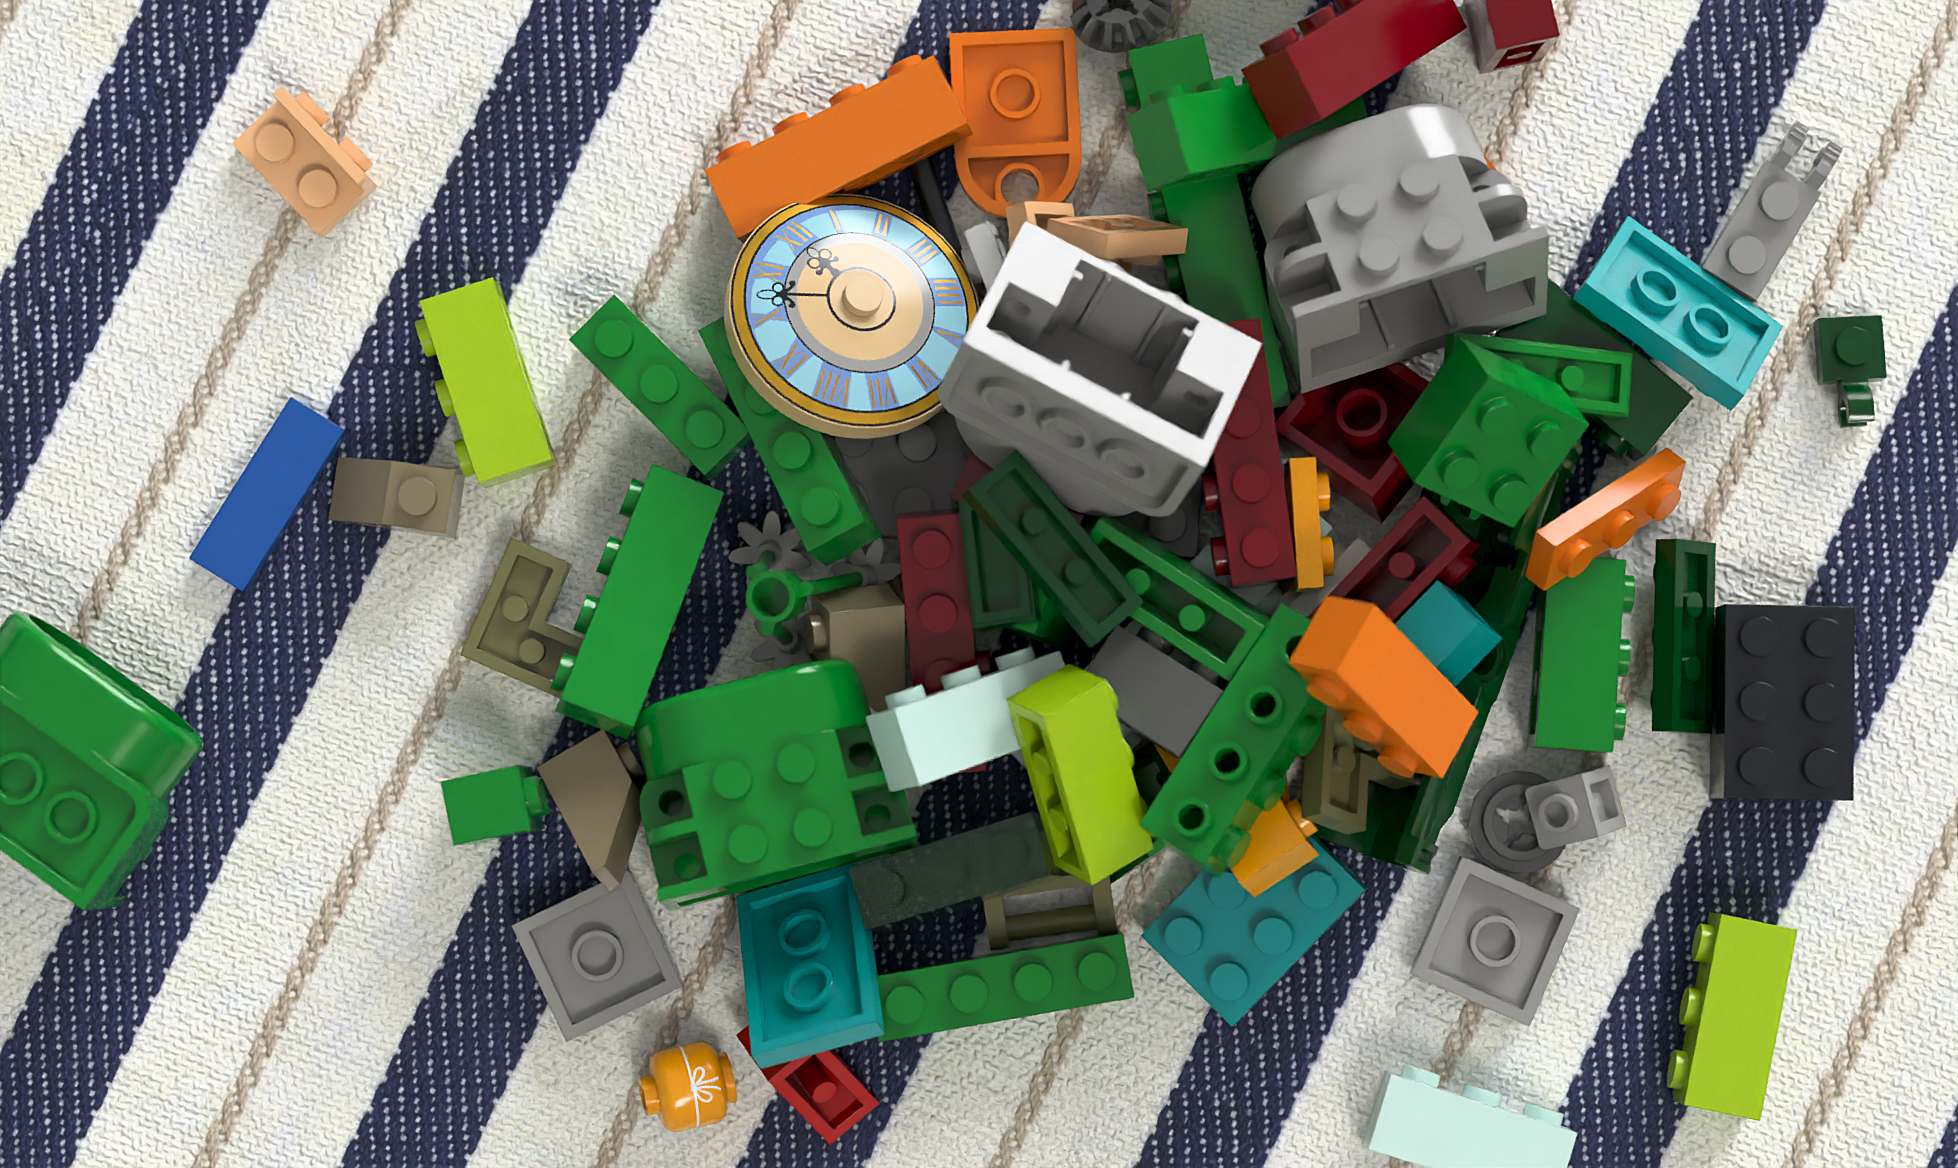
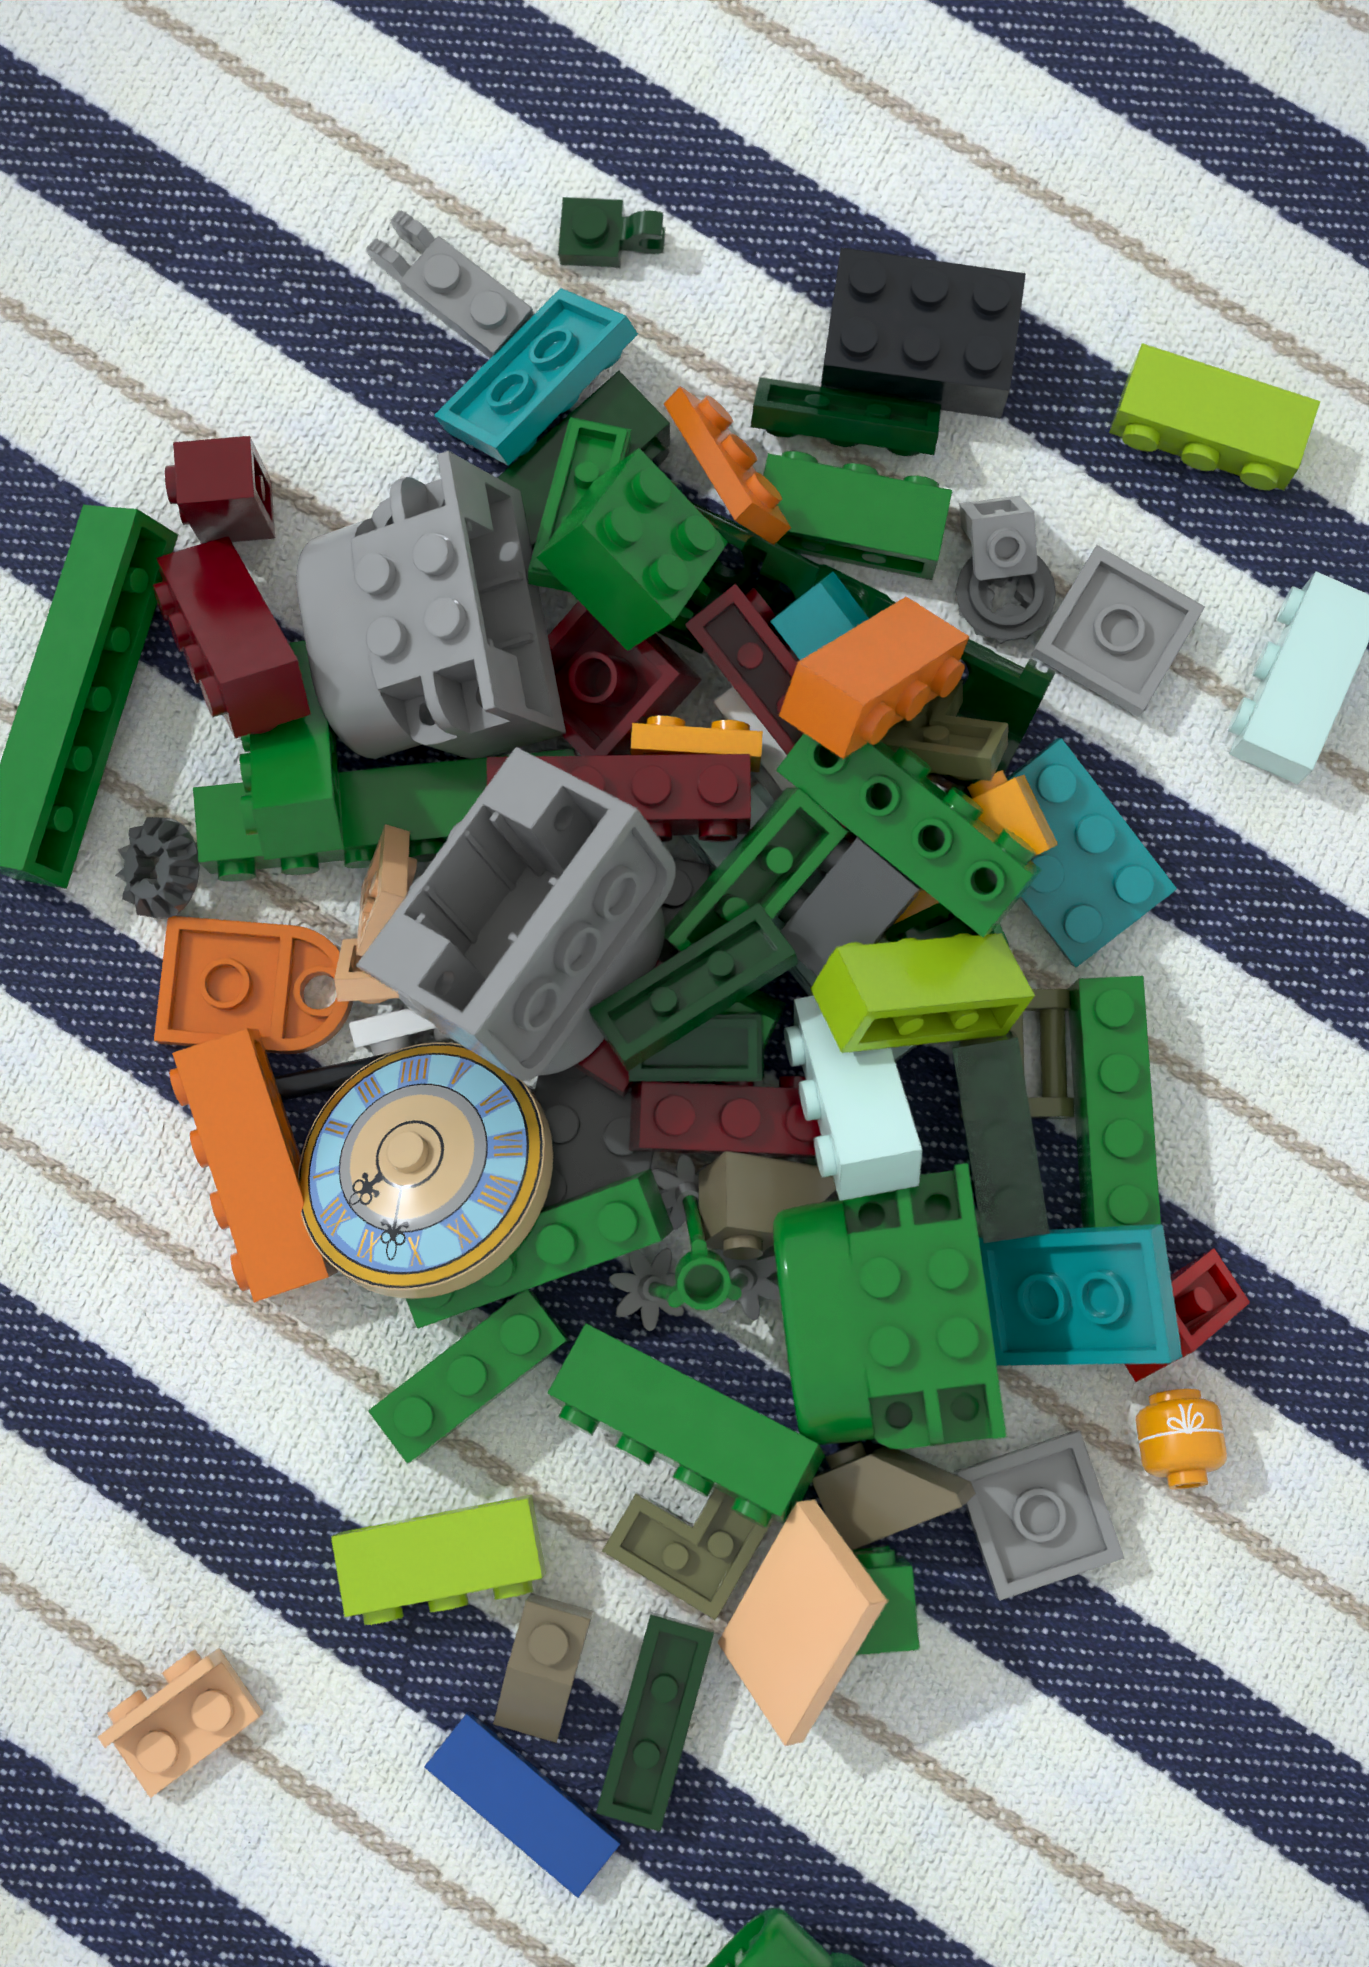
camera: 80 degrees left, 5 degrees down
none -> dark green plate [596,1612,714,1832]
none -> light nougat tile [718,1499,887,1746]

